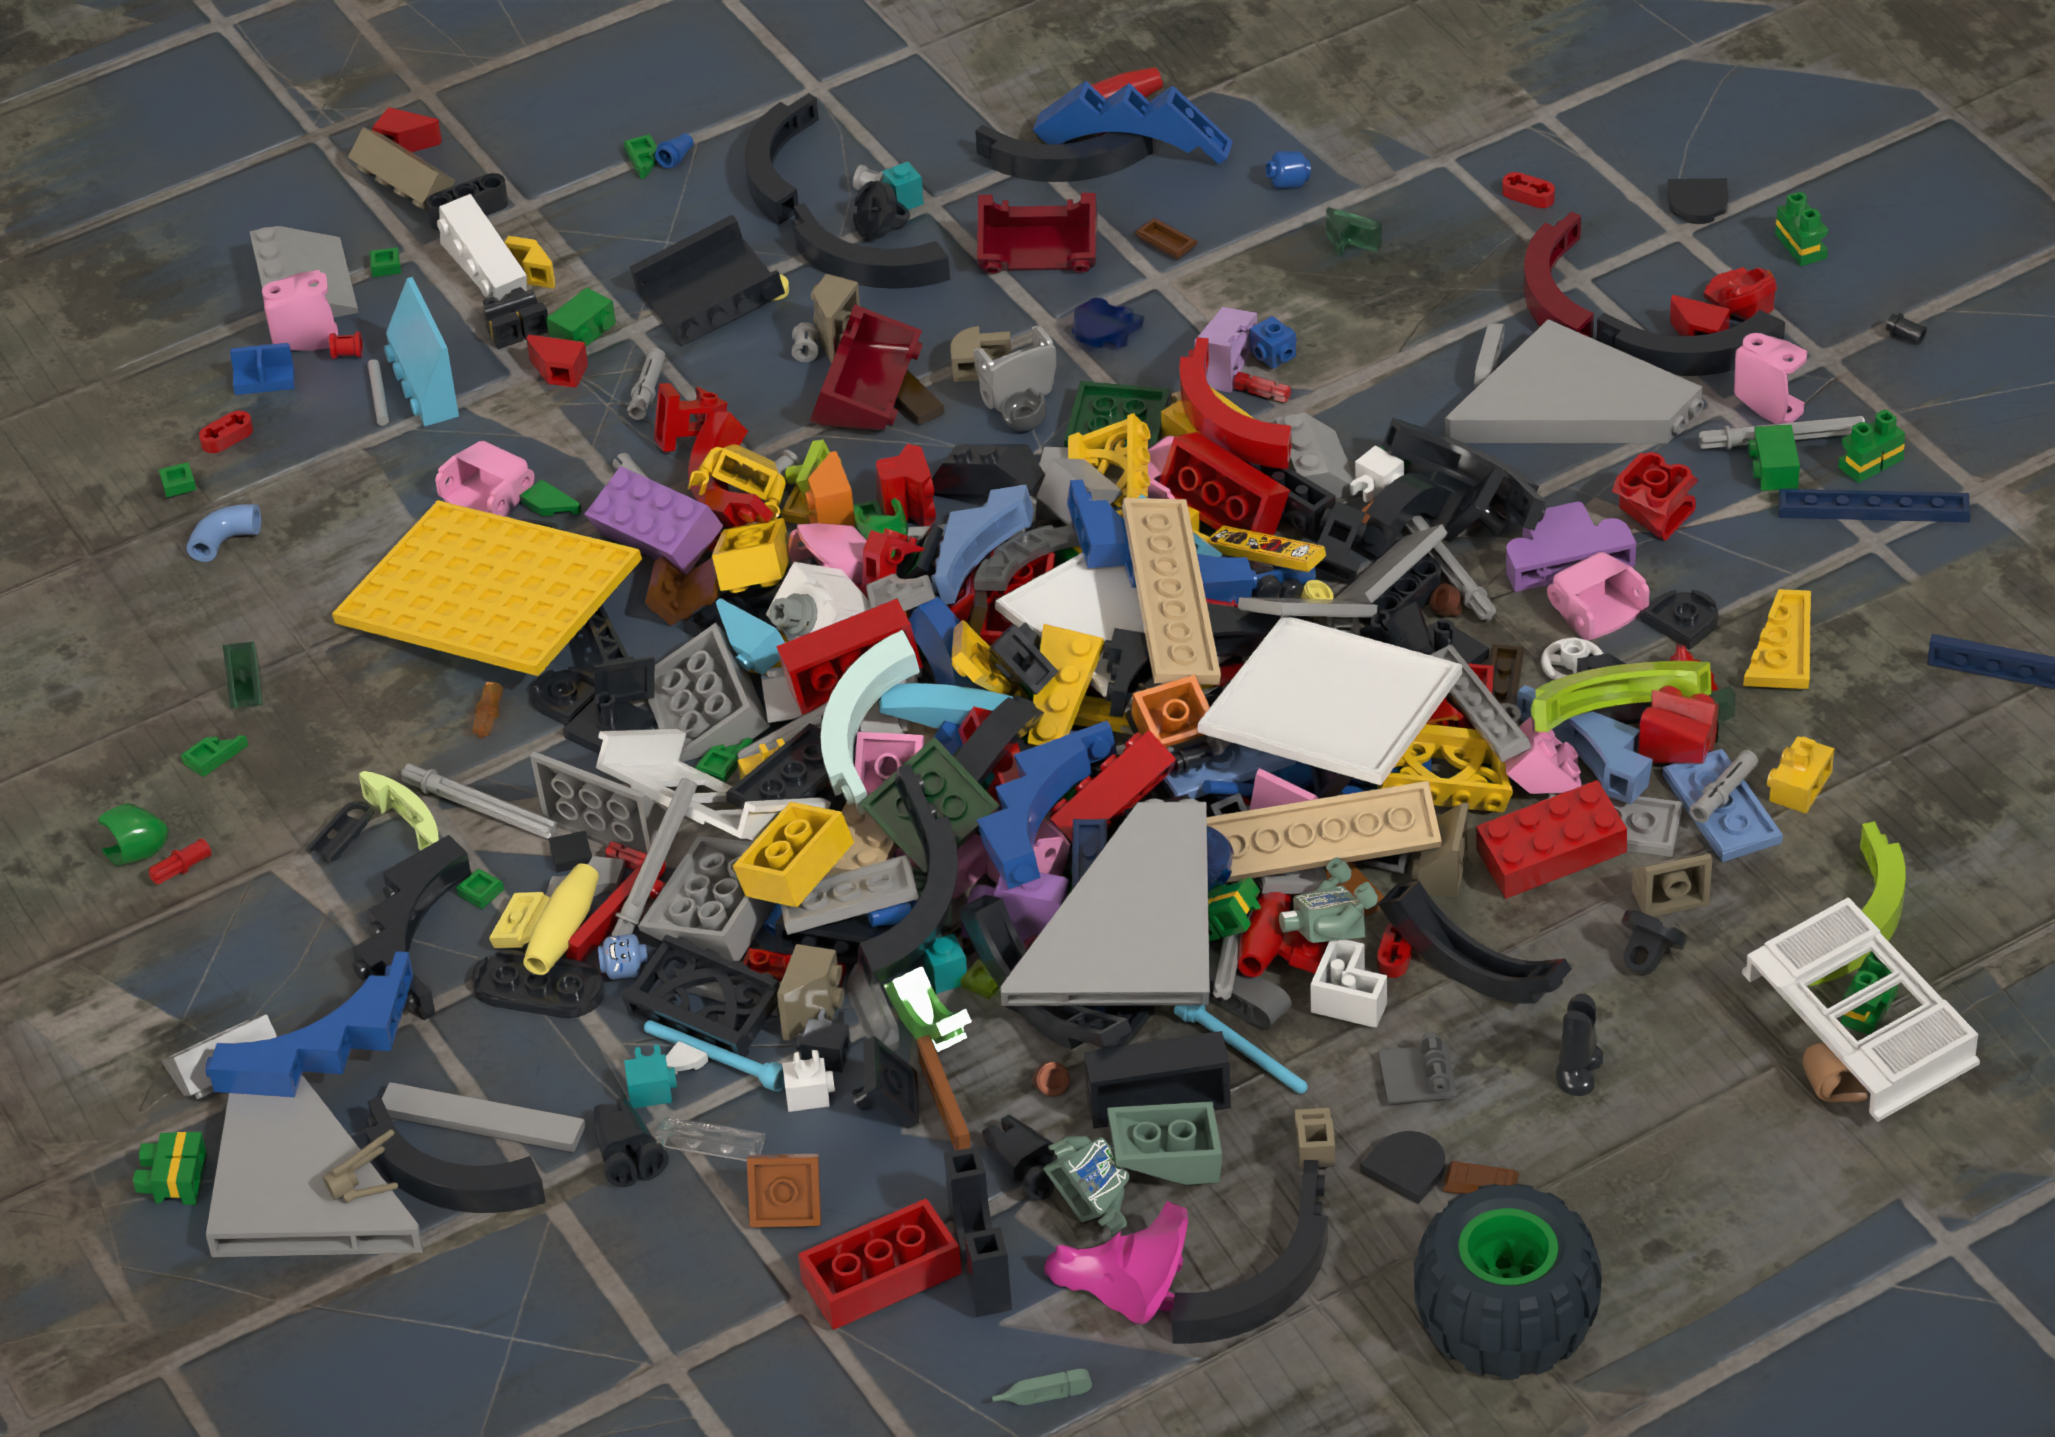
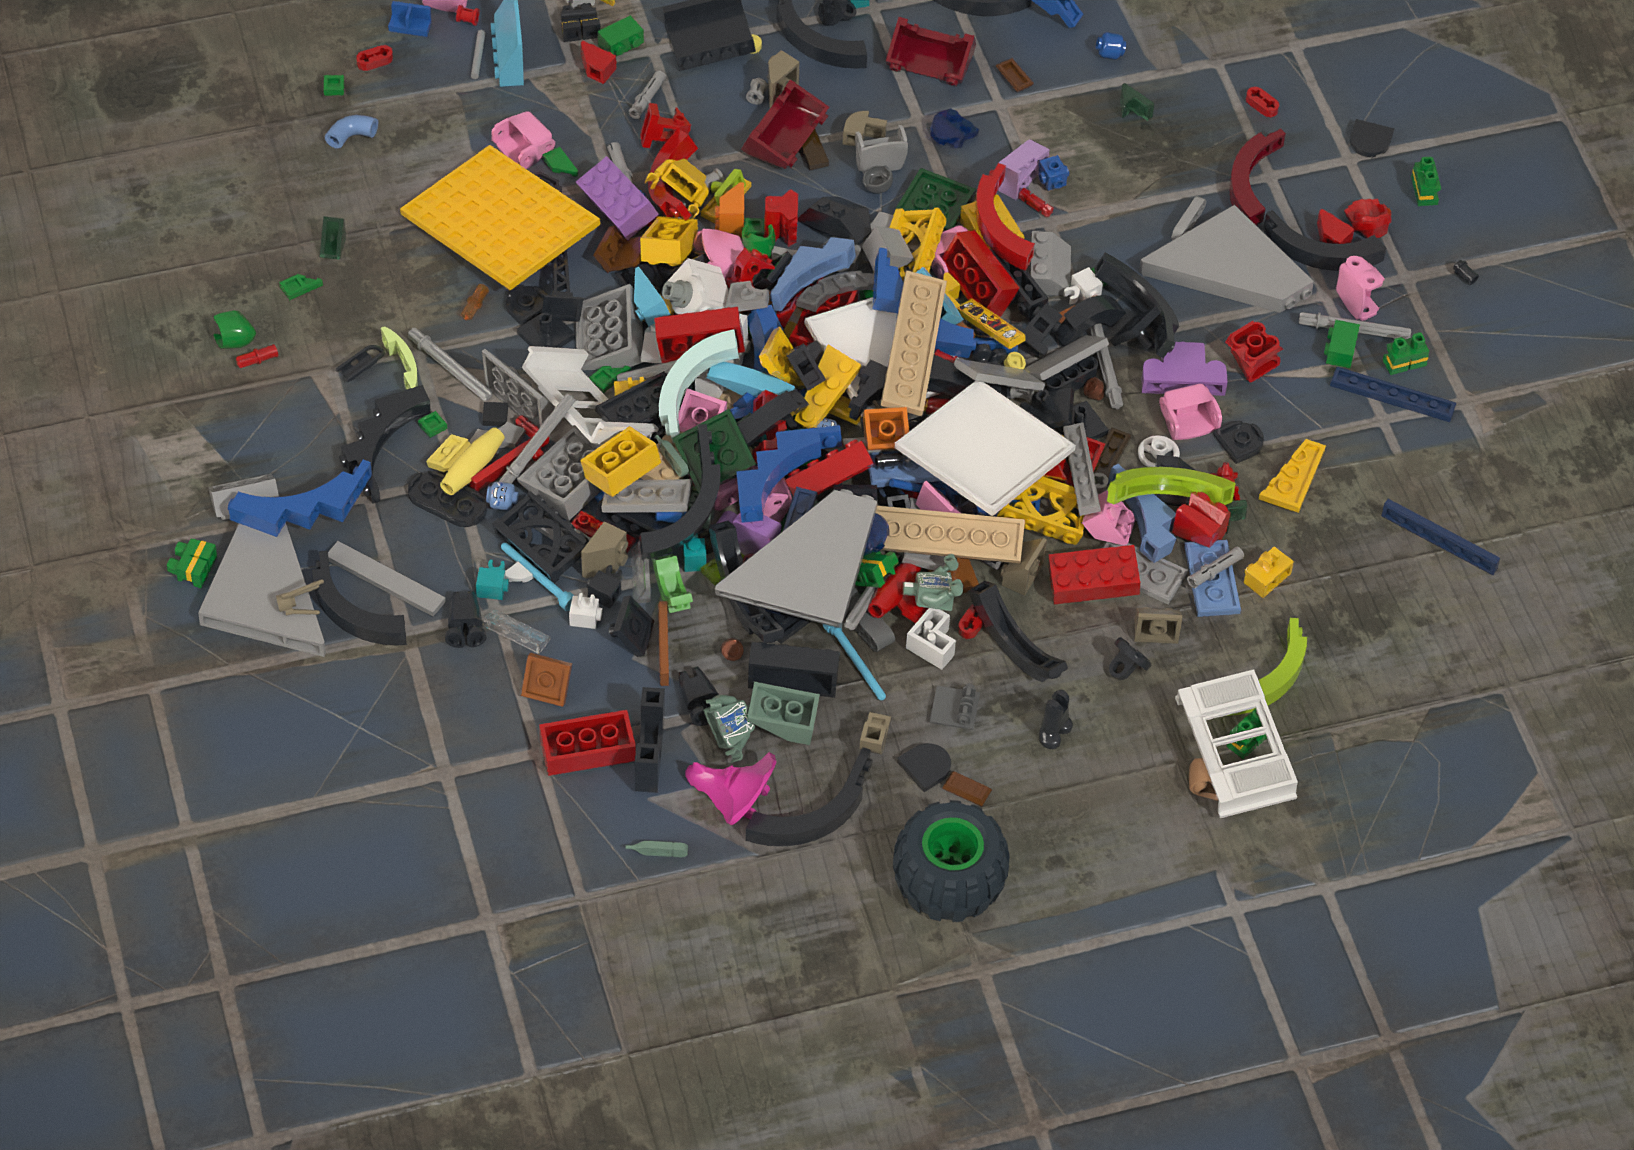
camera: 10 degrees right, 10 degrees up
none -> sand green piece [655,435,689,477]

